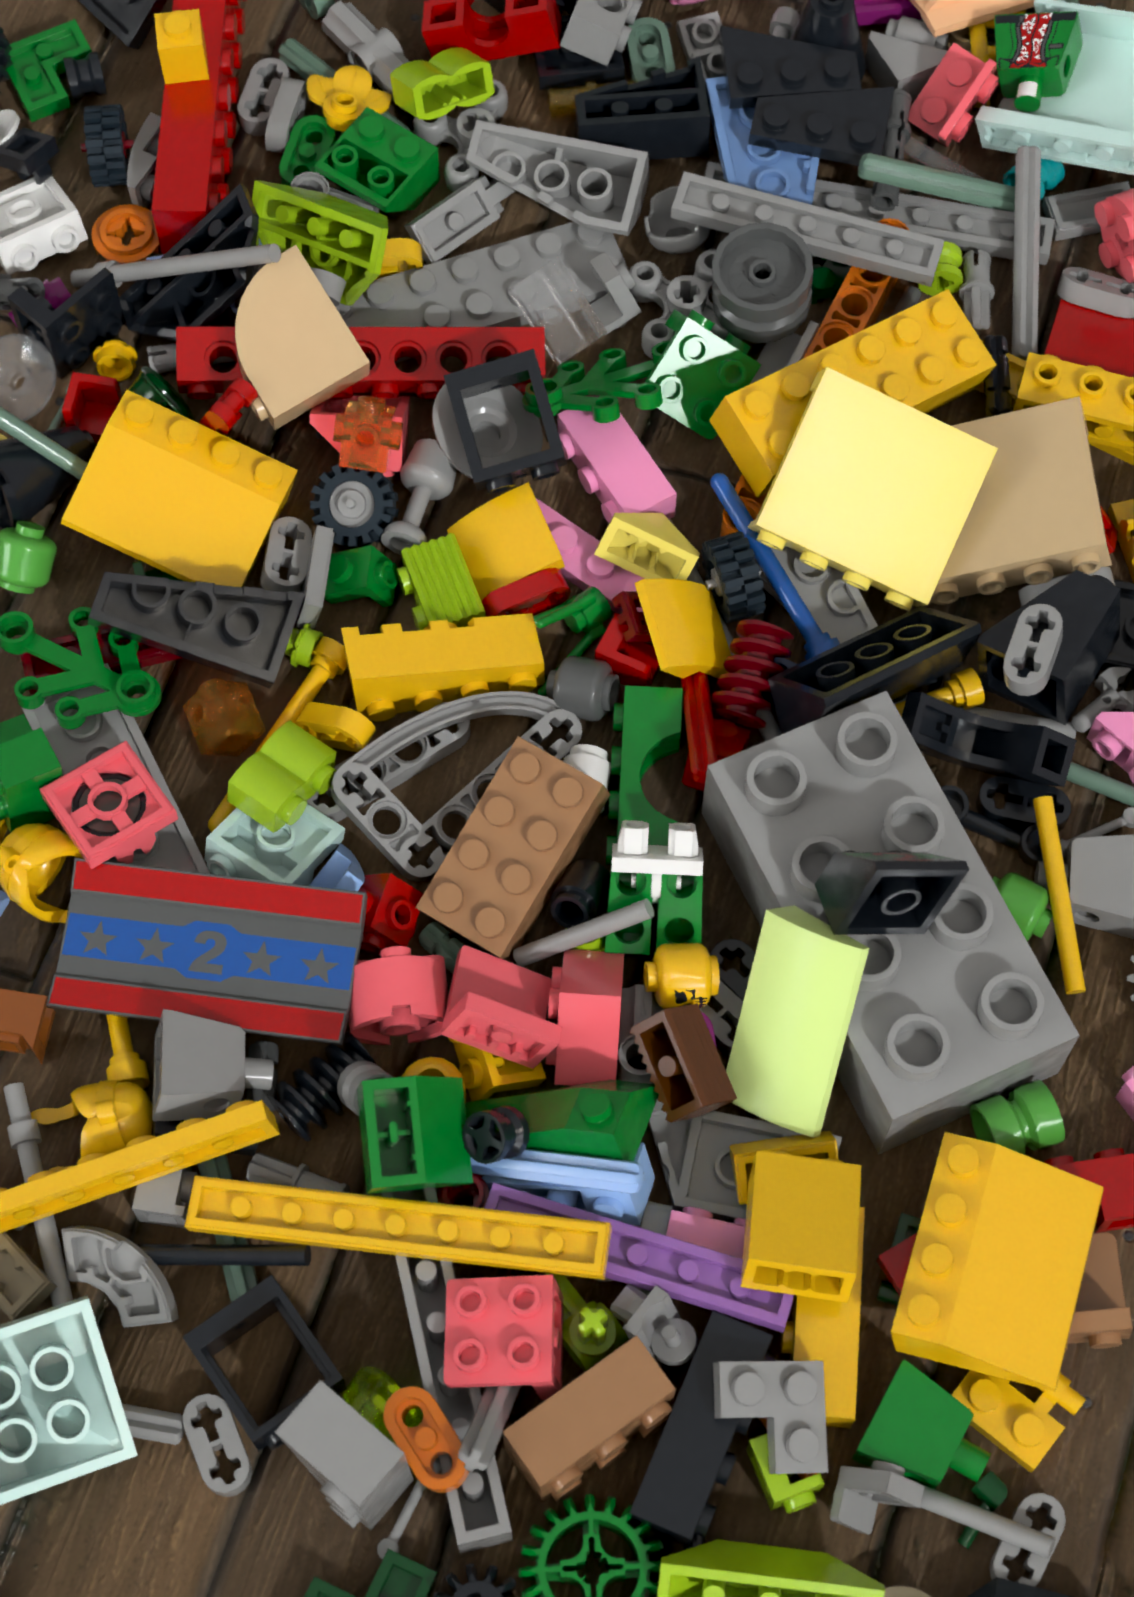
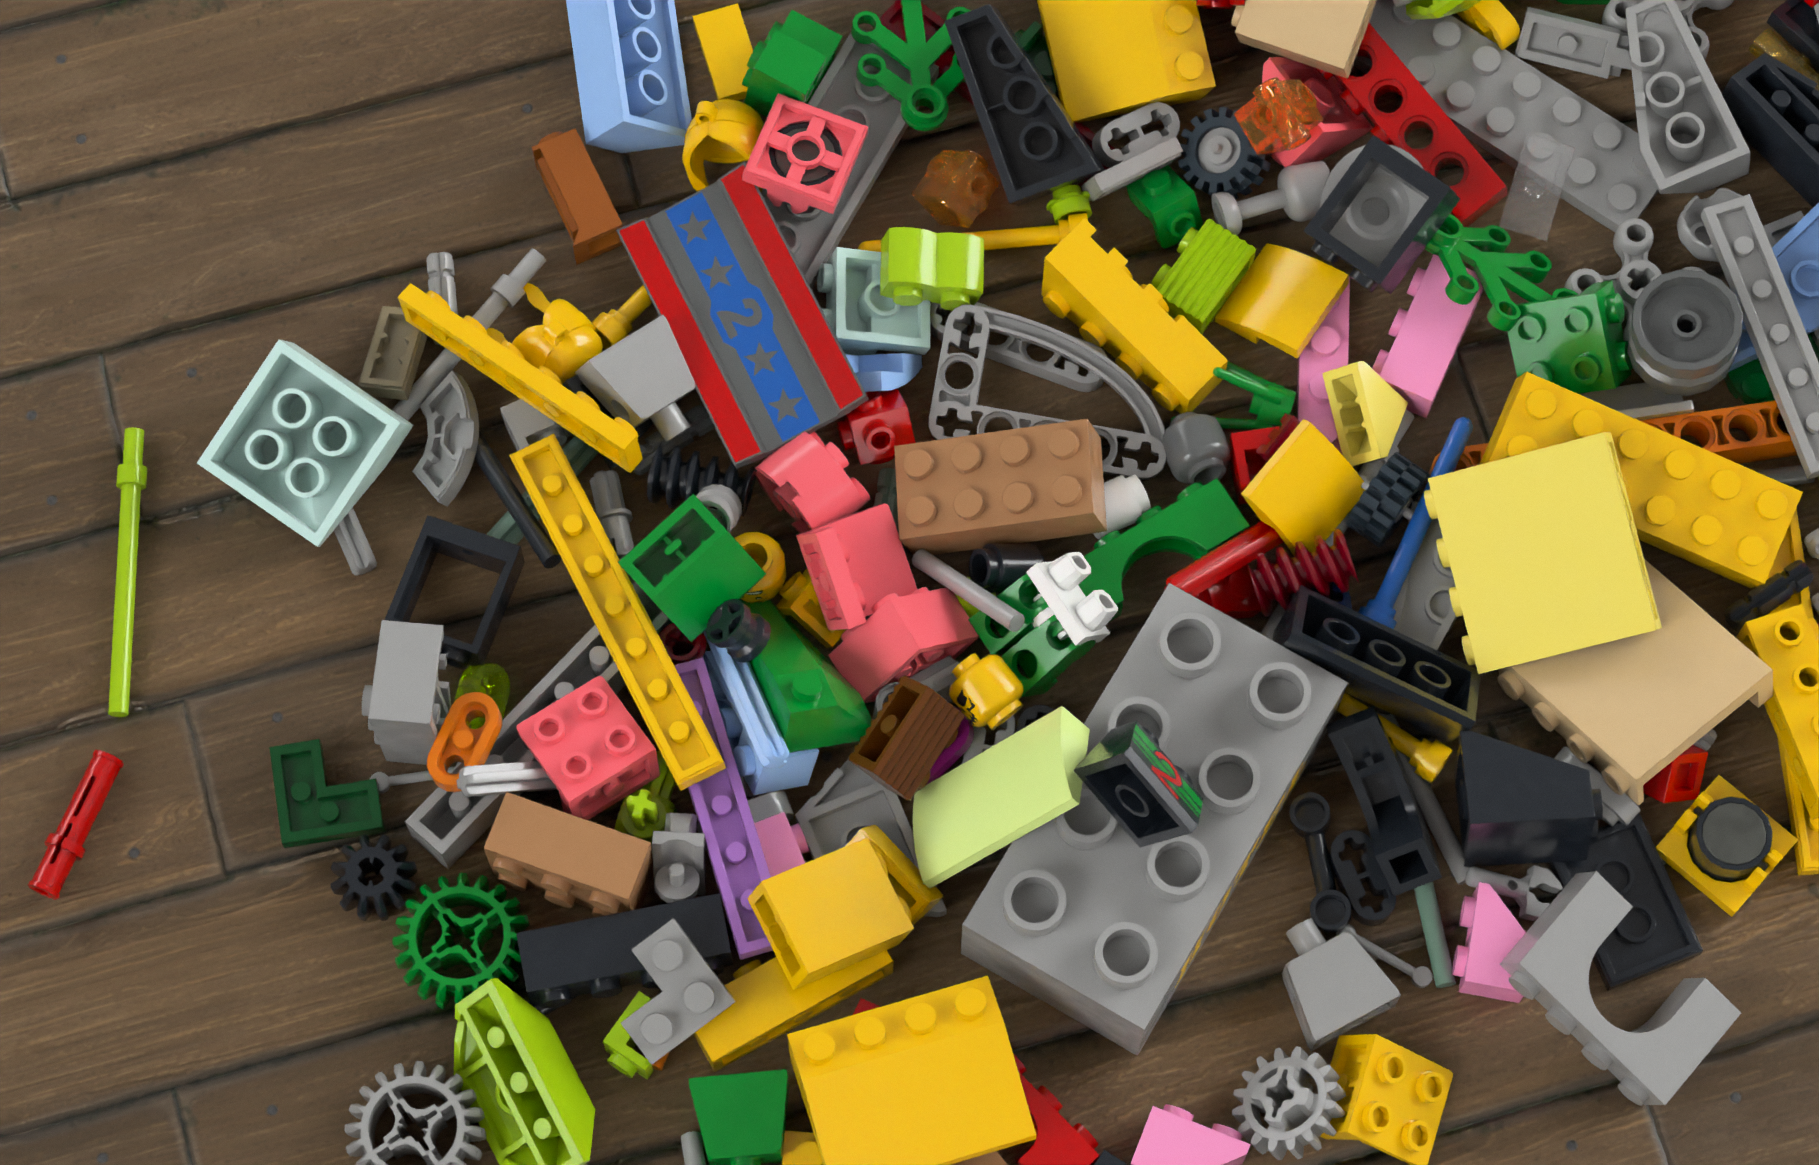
camera: 55 degrees right, 5 degrees up
light grey beam [182,1394,252,1497] -> none
yellow beam [295,702,376,752] -> none
red beam [481,568,571,617] -> none
light grey bracket [587,252,642,335] -> none
light grey bracket [830,1461,925,1534] -> none
bright green wheel [970,1080,1065,1155] -> none
bright green head [992,872,1053,942] -> none
light grey beam [1003,604,1063,696] -> none
yellow bar [1033,796,1086,994] -> none

